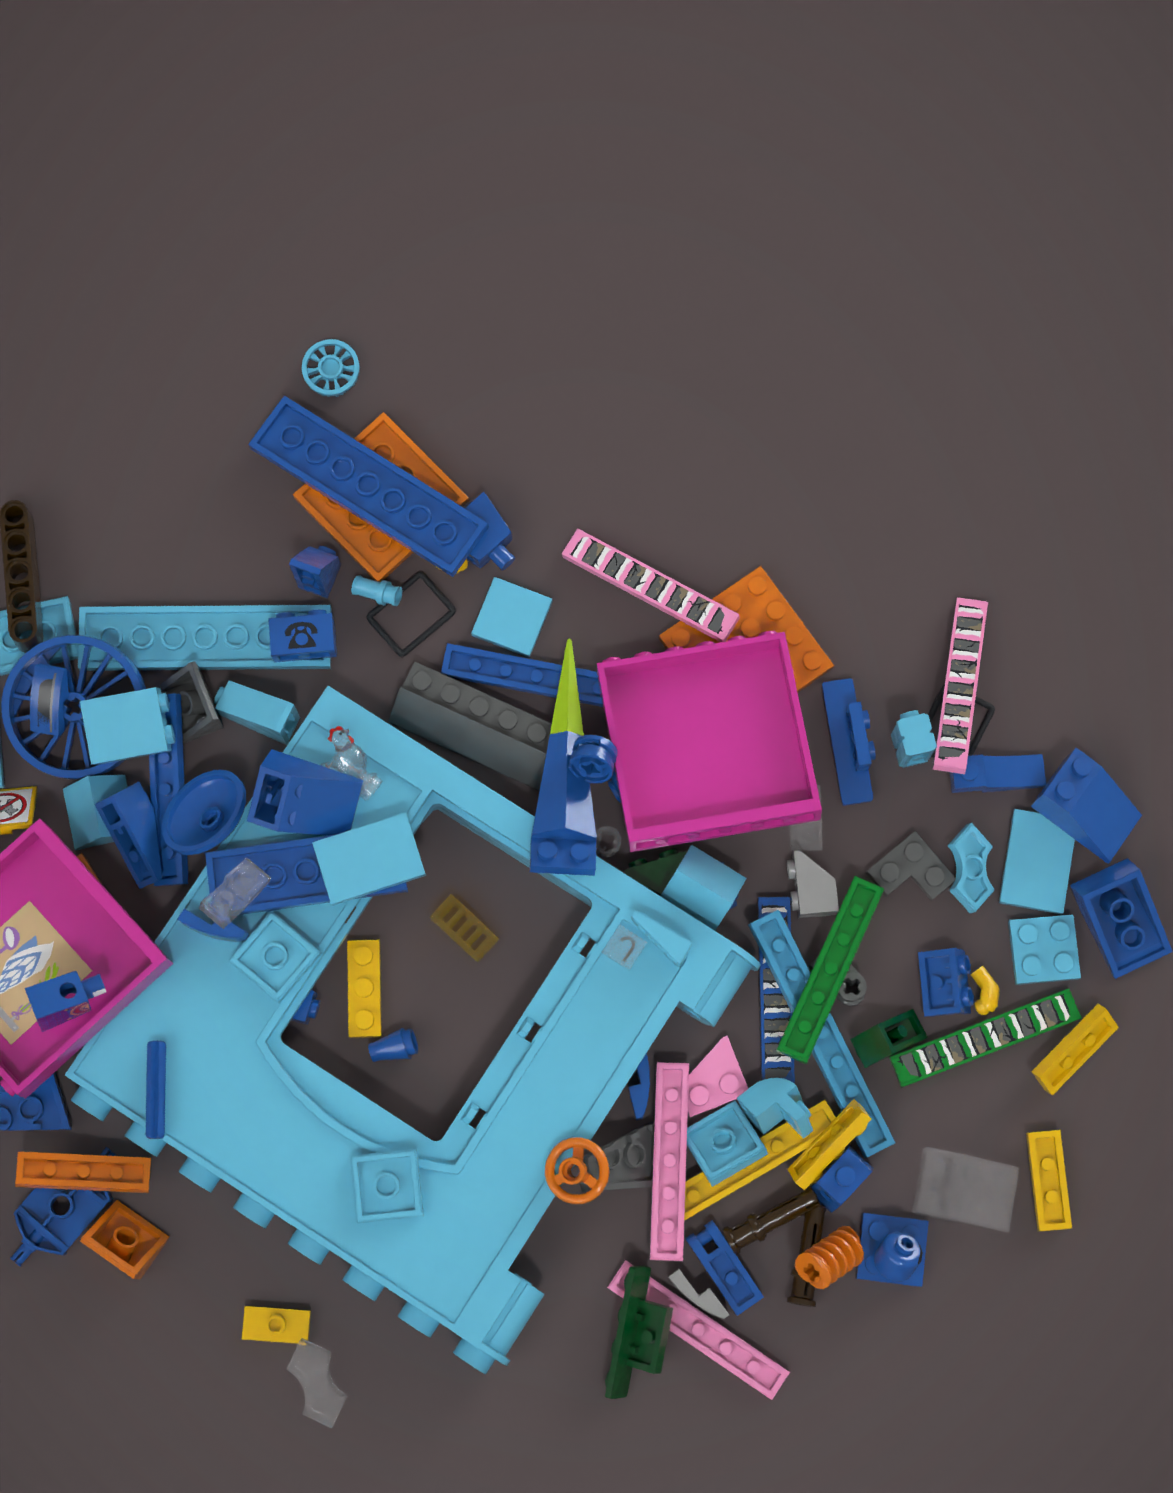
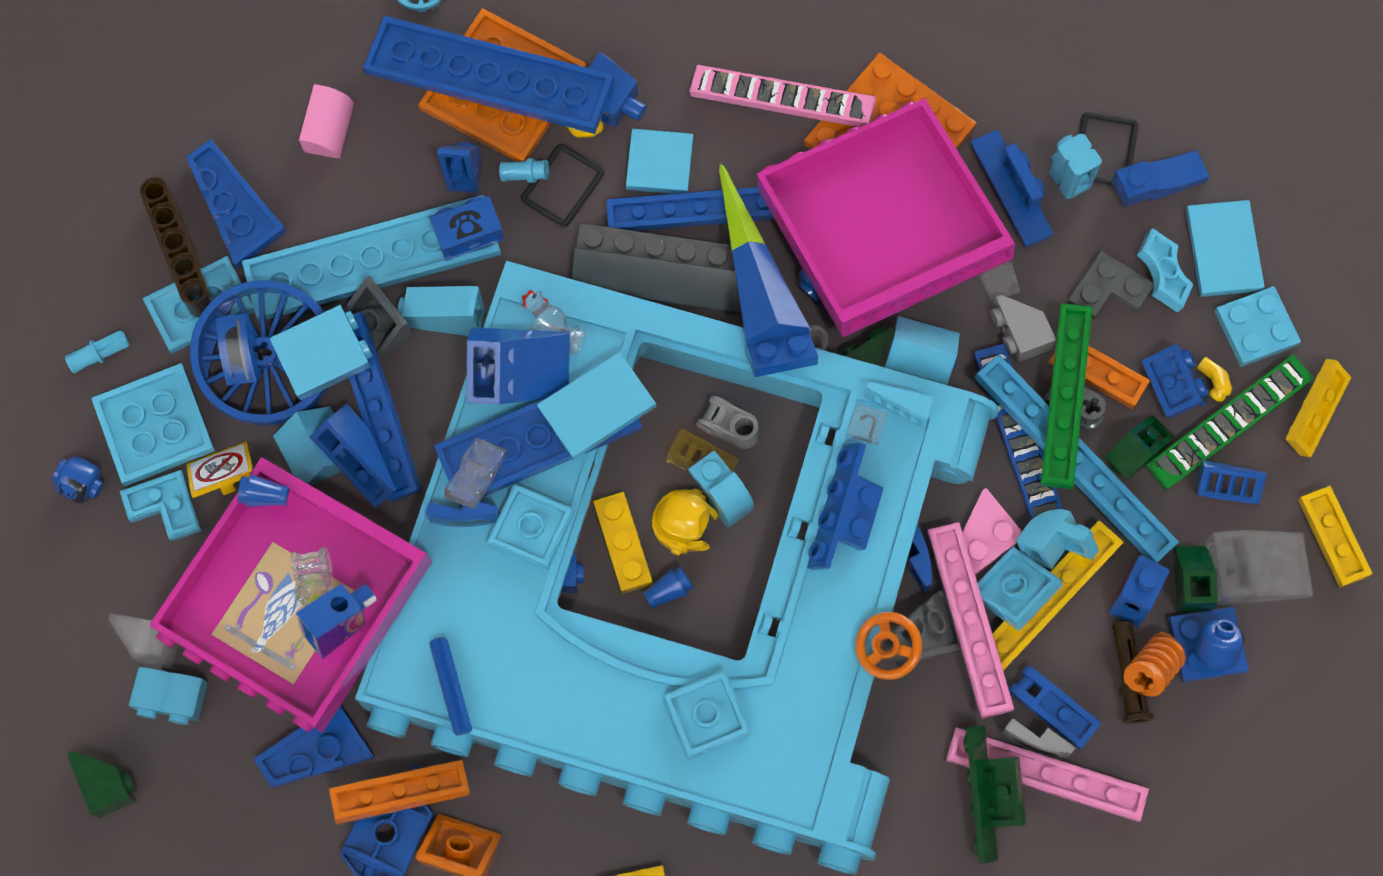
camera: 15 degrees left, 5 degrees down
blue dish [162,770,246,855] -> none
blue wheel [568,735,618,784] -> none
dark brown pin [723,1187,821,1255] -> none
yellow plate [787,1099,872,1190] -> none
tile [933,597,988,774] -> none
blue slope [1031,748,1142,864] -> none
blue slope [1070,858,1173,979] -> none
none -> blue wing [186,139,287,269]
none -> blue cone [238,474,289,507]
none -> clear piece [291,546,333,607]
none -> bright pink brick [299,84,354,159]
none -> yellow helmet [652,489,718,556]
none -> medium azure brick [688,450,754,528]
none -> light grey piece [696,396,759,449]
none -> blue bracket [807,442,884,570]
none -> orange plate [1049,346,1150,410]
none -> dark green slope [1173,546,1218,611]
none -> blue slope [1195,460,1267,505]

